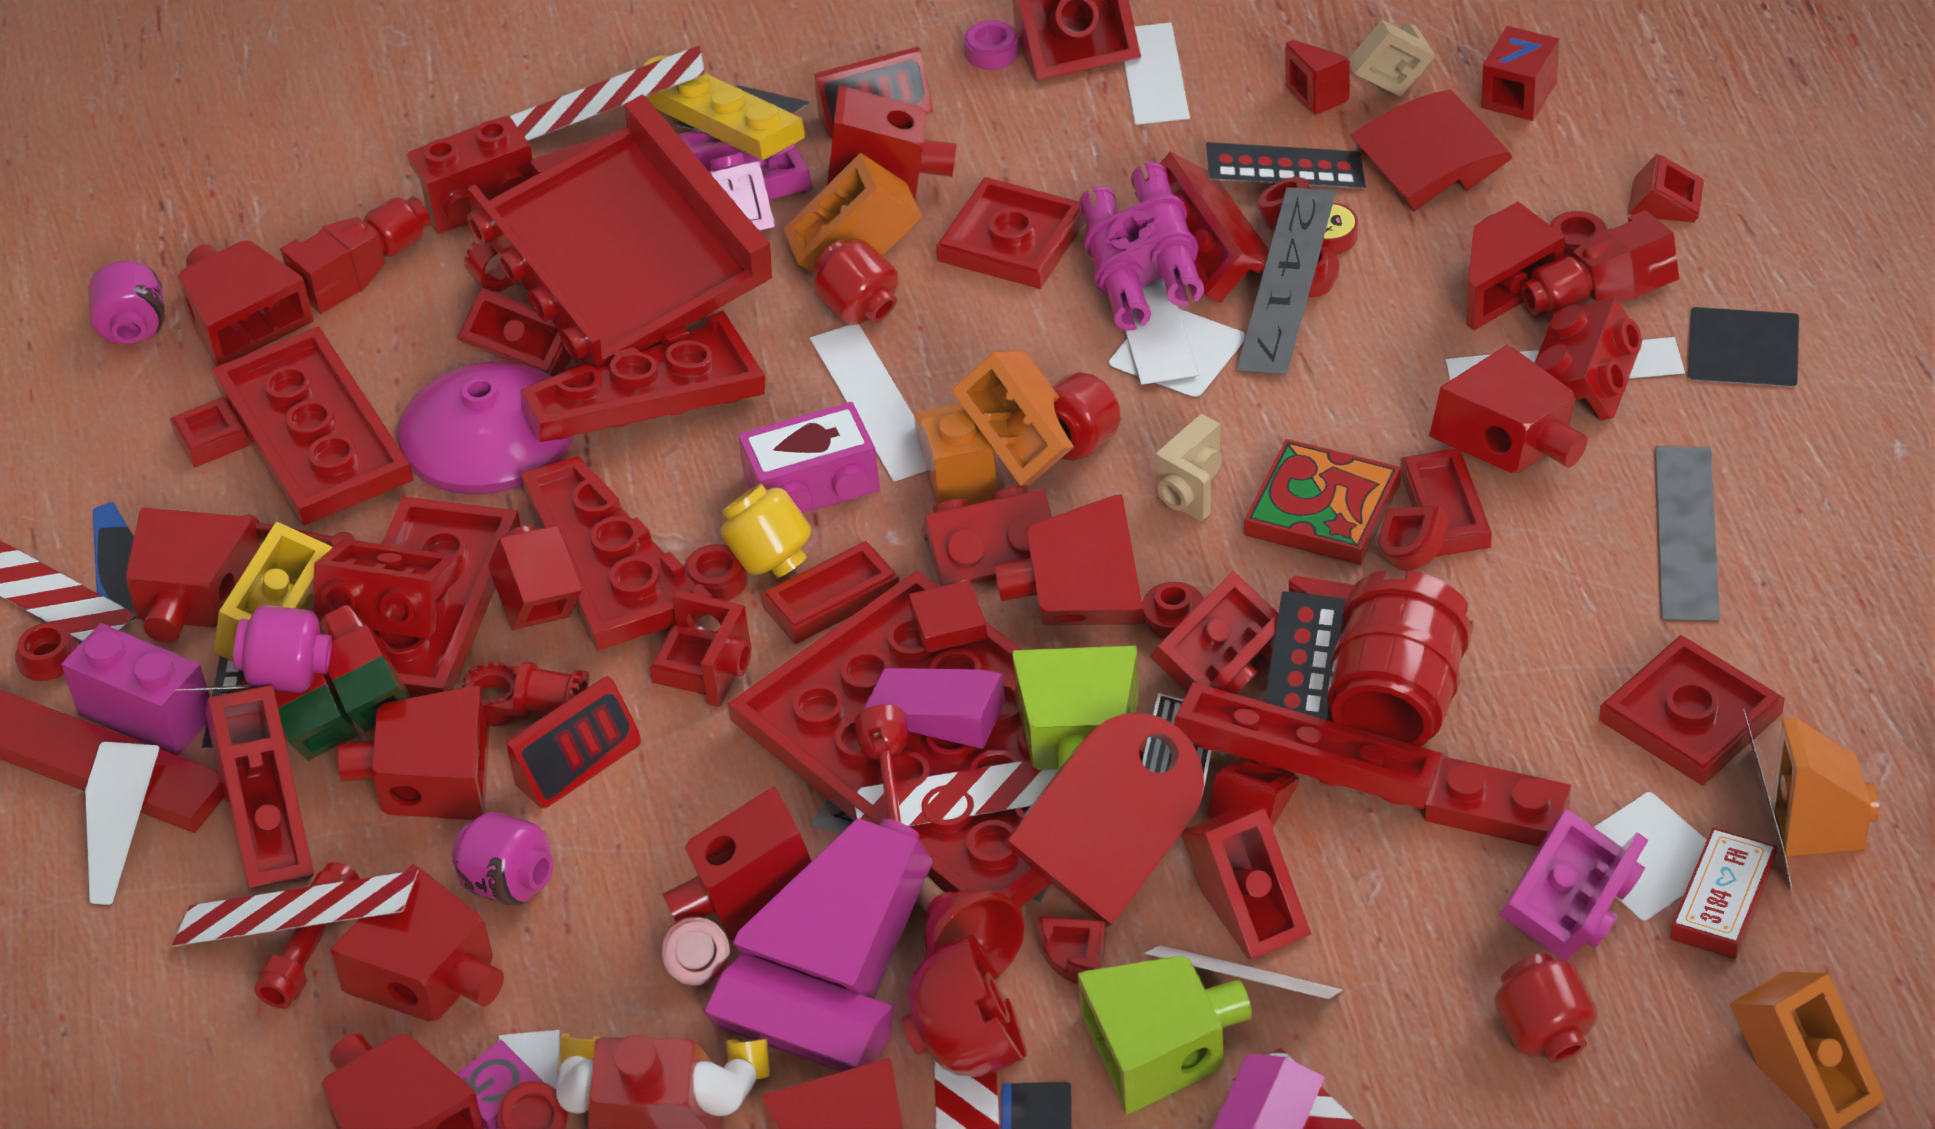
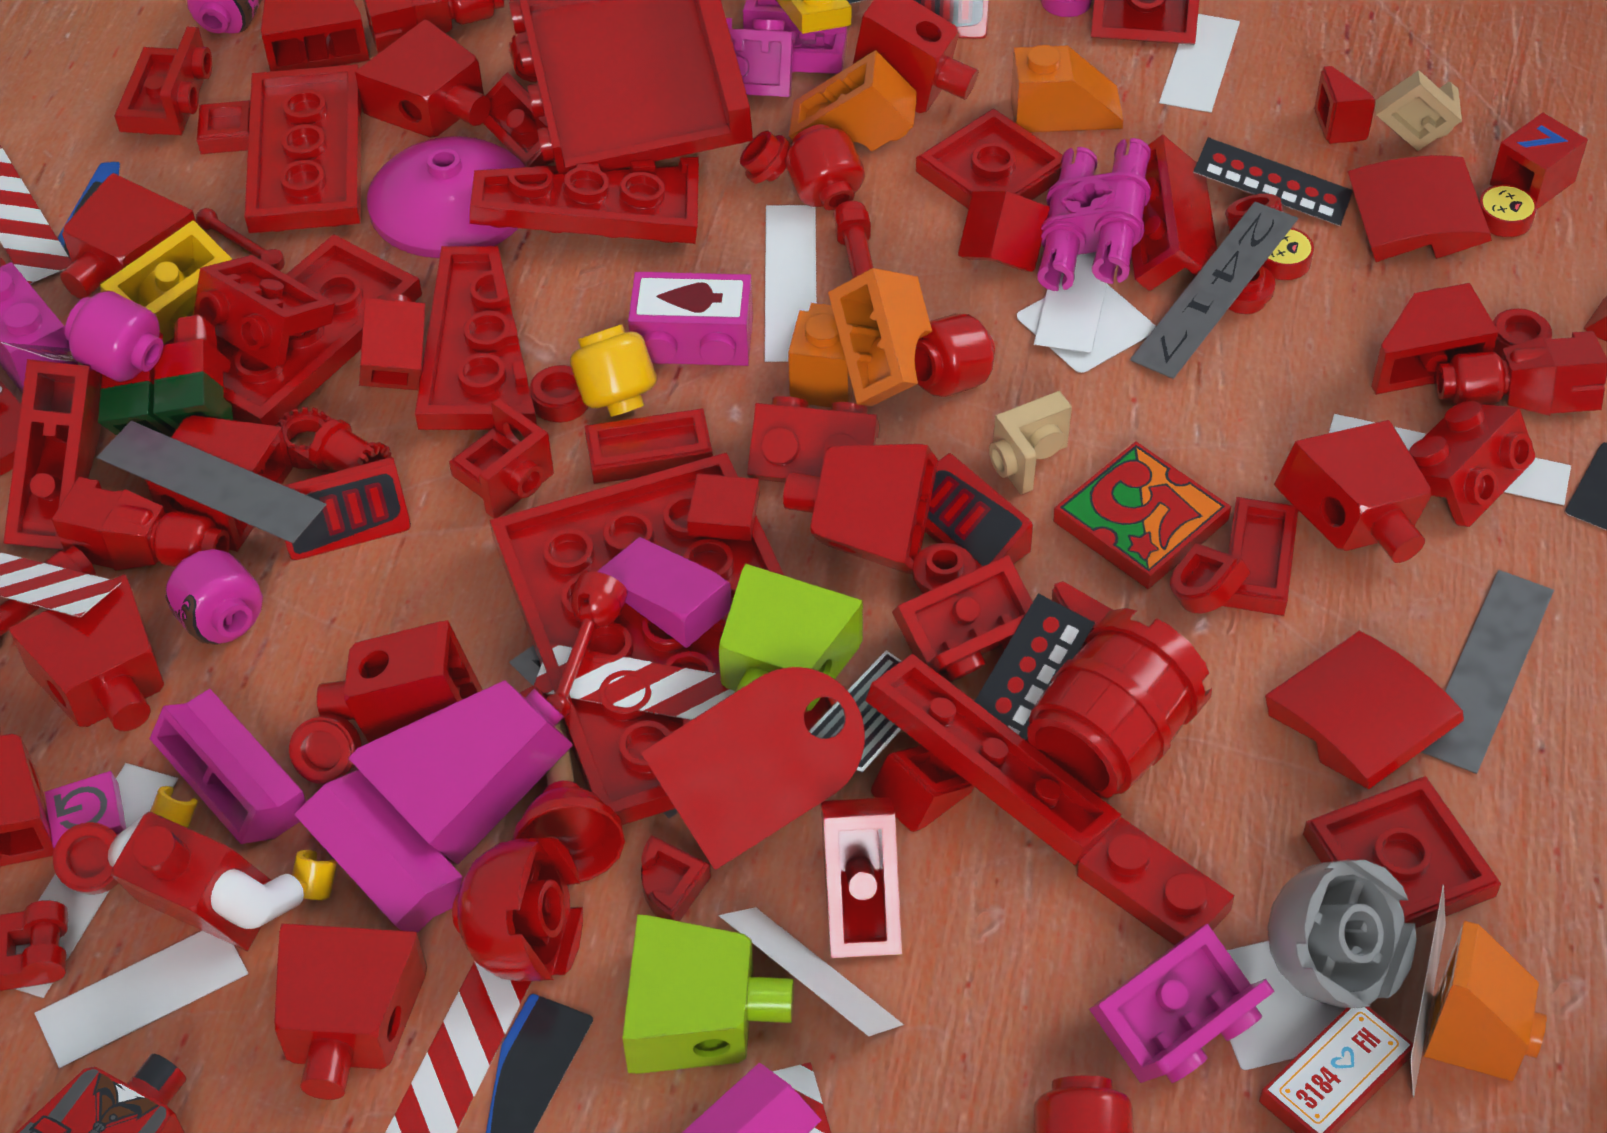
camera: 20 degrees right, 5 degrees up
none -> red piece [52,477,230,571]
none -> flat silver sticker [96,421,327,543]
none -> red bracket [114,26,212,136]
none -> dark pink piece [149,688,306,844]
none -> red torso [355,19,491,138]
none -> red plate [740,131,790,184]
none -> red bar [833,201,873,279]
none -> slope [925,453,1033,570]
none -> red panel [958,191,1050,272]
none -> orange slope [1011,45,1124,133]
none -> red slope [1265,630,1464,789]
none -> light grey cylinder [1267,860,1417,1008]
none -> tile [1479,184,1537,237]

